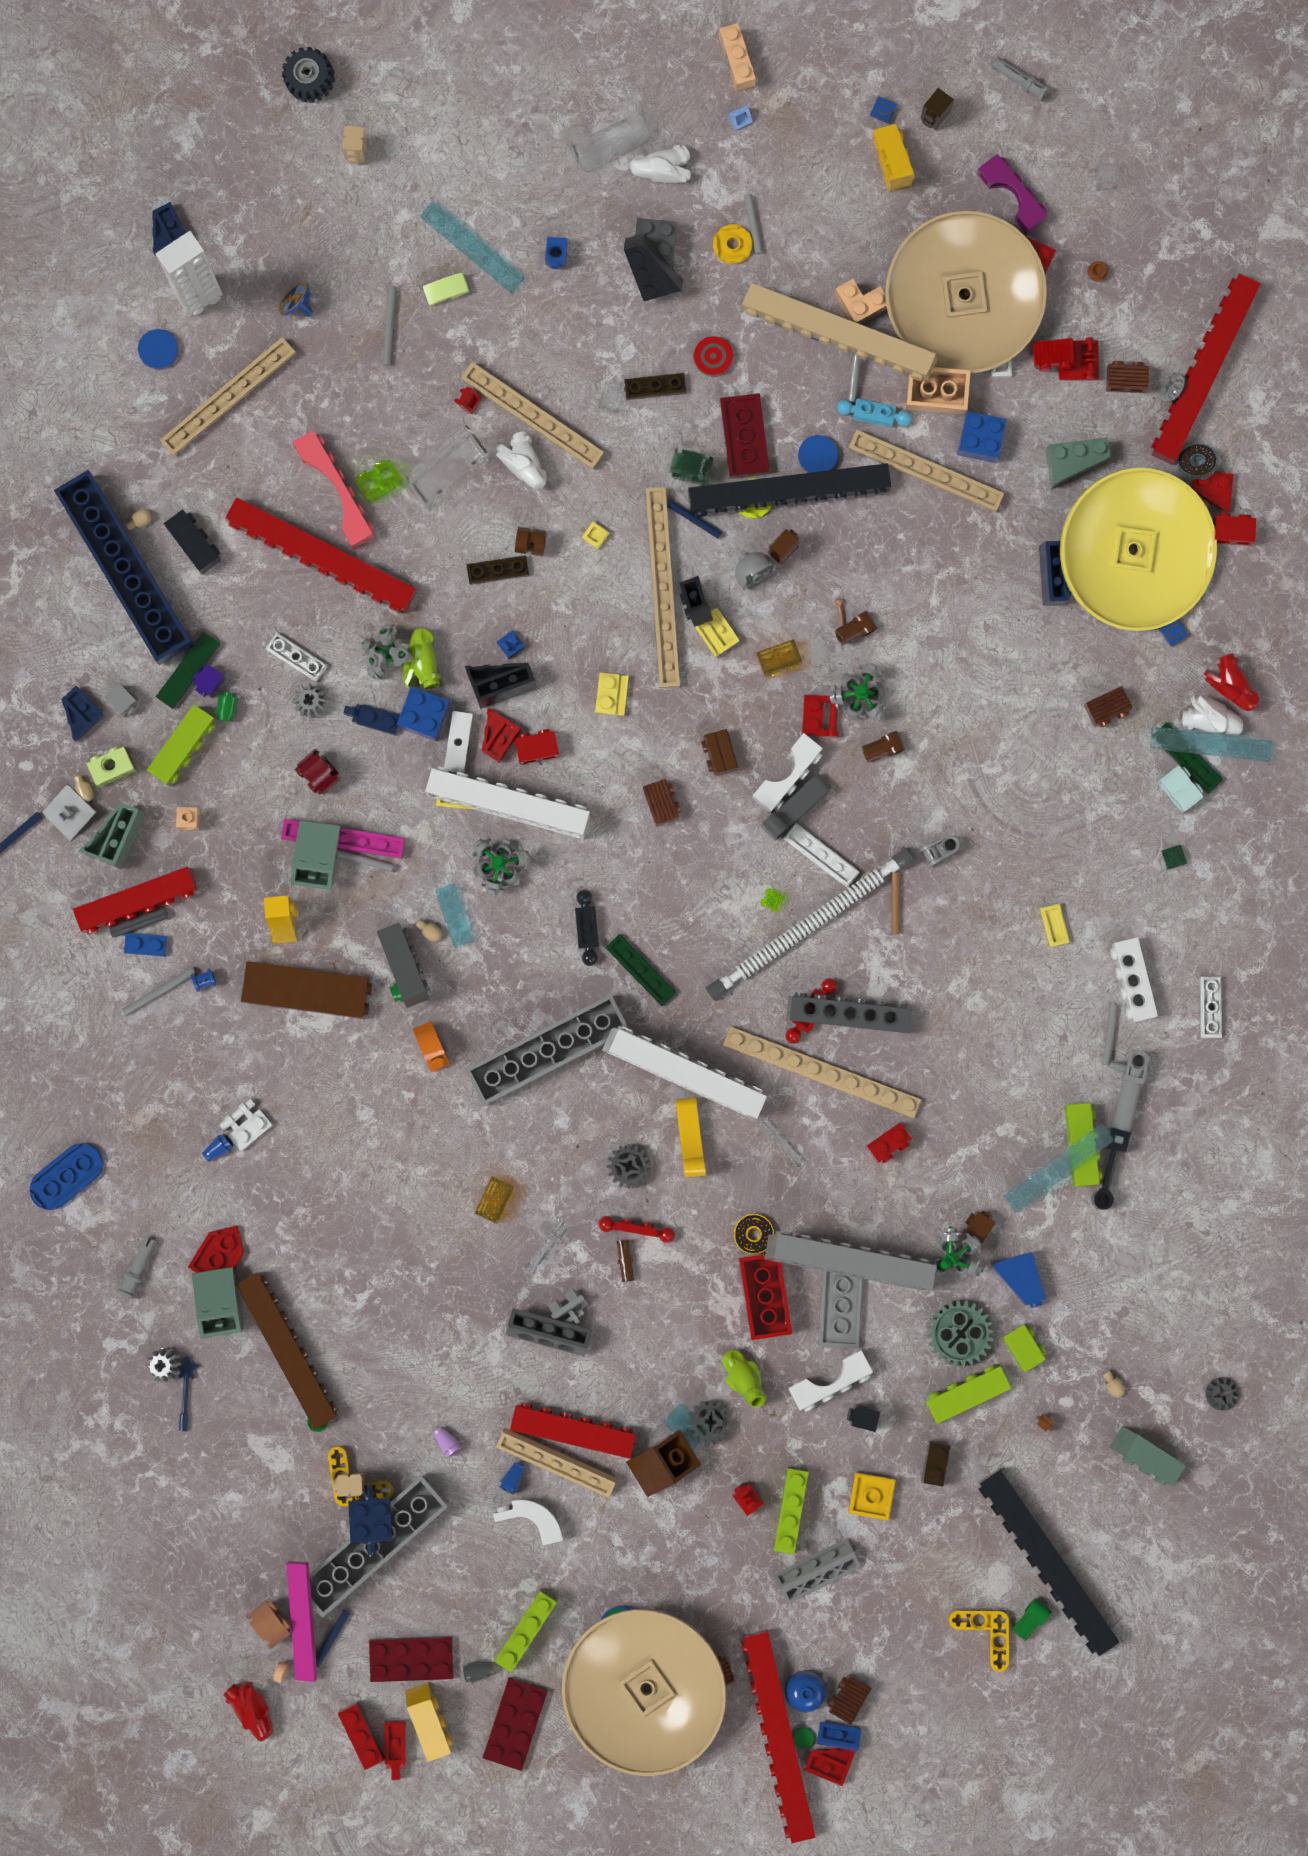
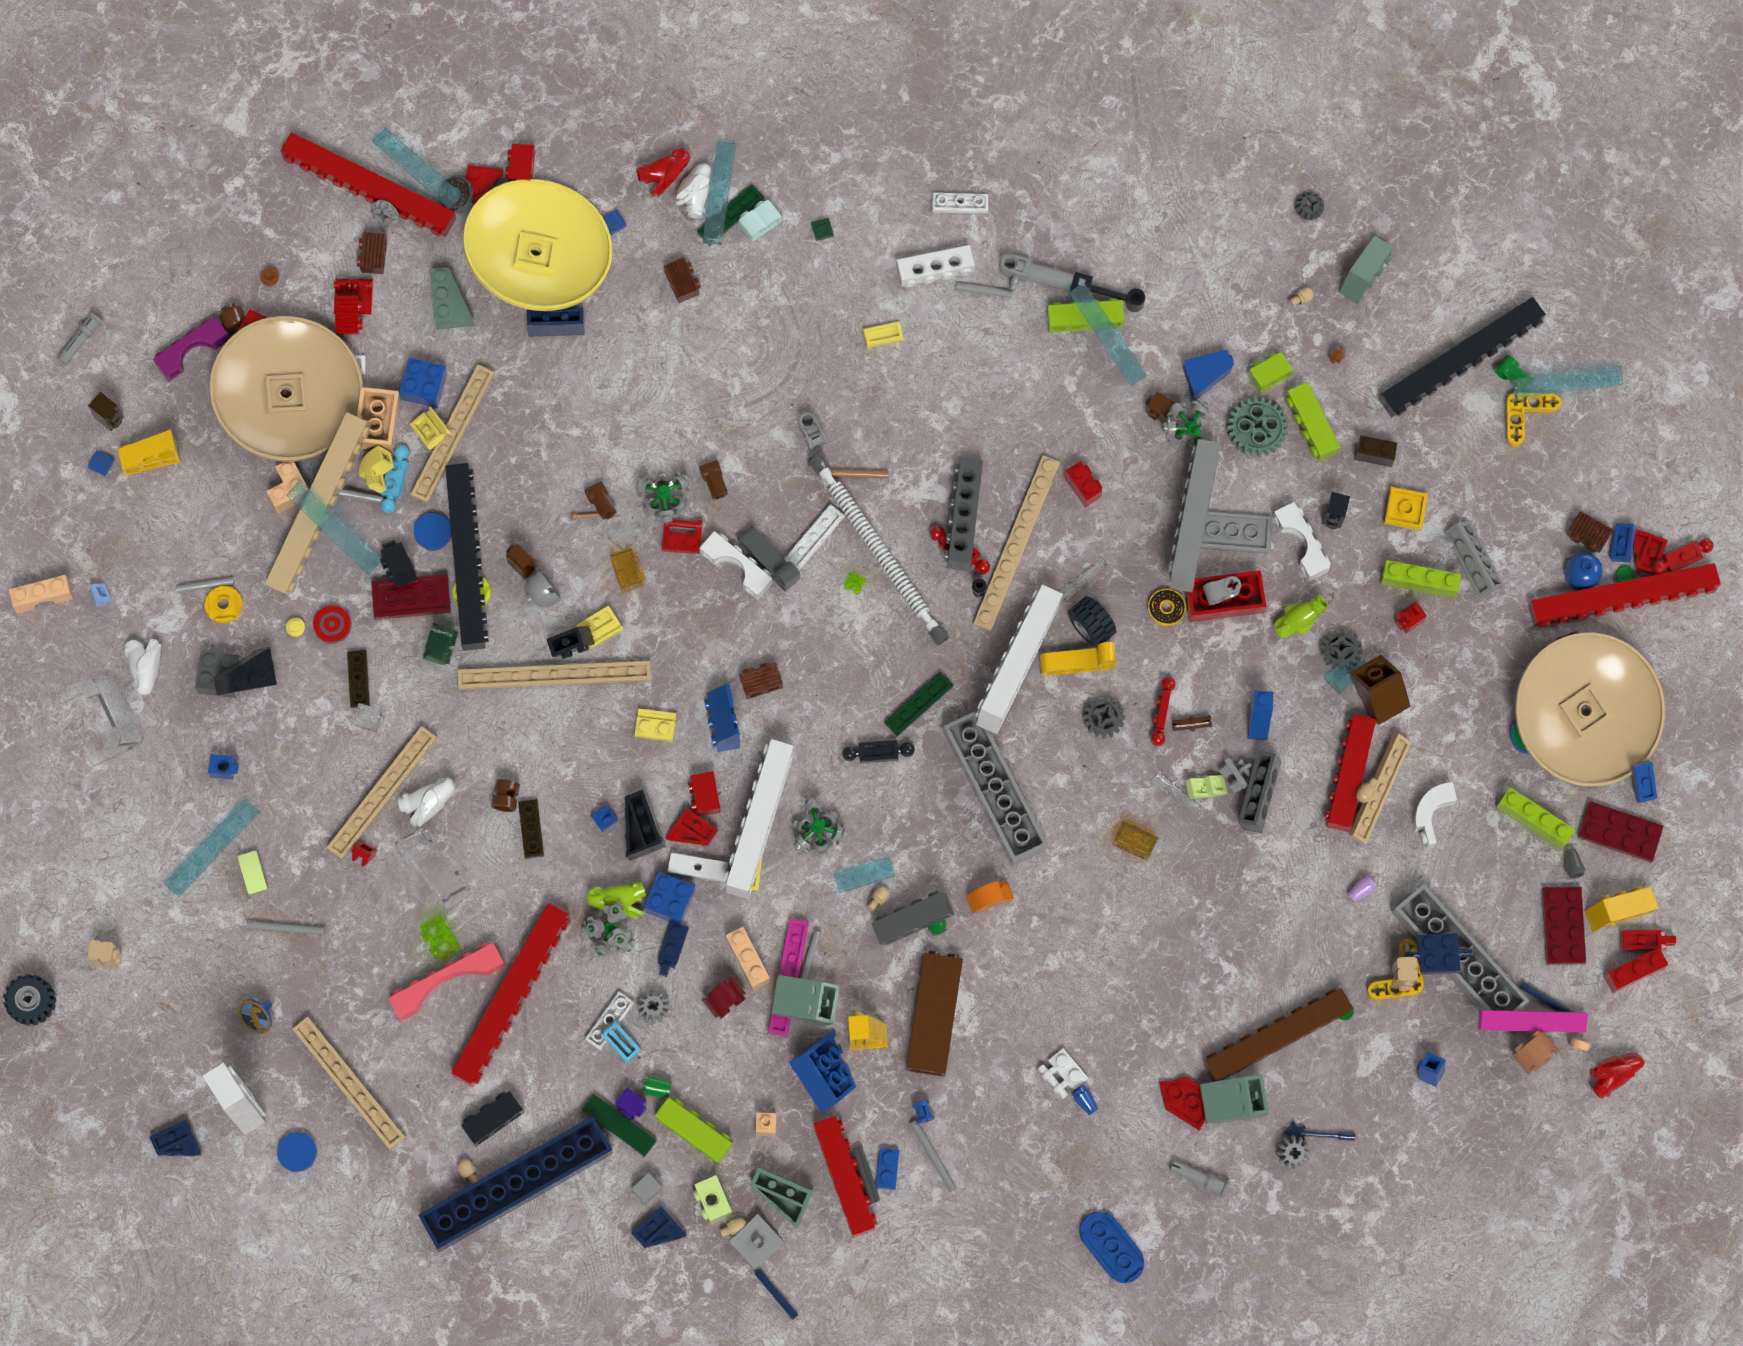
camera: 90 degrees left, 10 degrees down
blue cone [499,1462,525,1495] -> none
light yellow tile [581,521,610,550] -> none
dark blue bar [667,500,722,539] -> none
reddish brown brick [701,729,738,776] -> none
none -> reddish brown head [219,303,245,333]
none -> clear light blue tile [286,481,380,575]
none -> light yellow plate [286,618,305,637]
none -> light yellow brick [359,446,394,493]
none -> clear light blue tile [372,128,462,209]
none -> black brick [379,540,417,588]
none -> light yellow plate [410,407,451,450]
none -> medium azure tile [600,1021,641,1063]
none -> blue wedge [704,684,740,752]
none -> light nougat arch [726,927,770,991]
none -> blue wedge [789,1030,856,1112]
none -> black pin [972,578,987,597]
none -> black wheel [1068,596,1117,647]
none -> yellowish green slope [1185,775,1228,799]
none -> light grey piece [1203,576,1241,605]
none -> blue slope [1248,690,1274,740]
none -> tan cylinder [1356,778,1378,803]
none -> blue brick [1417,1052,1446,1087]
none -> clear light blue tile [1513,366,1623,399]
none -> blue plate [1632,760,1657,803]
none -> red plate [1652,538,1714,575]

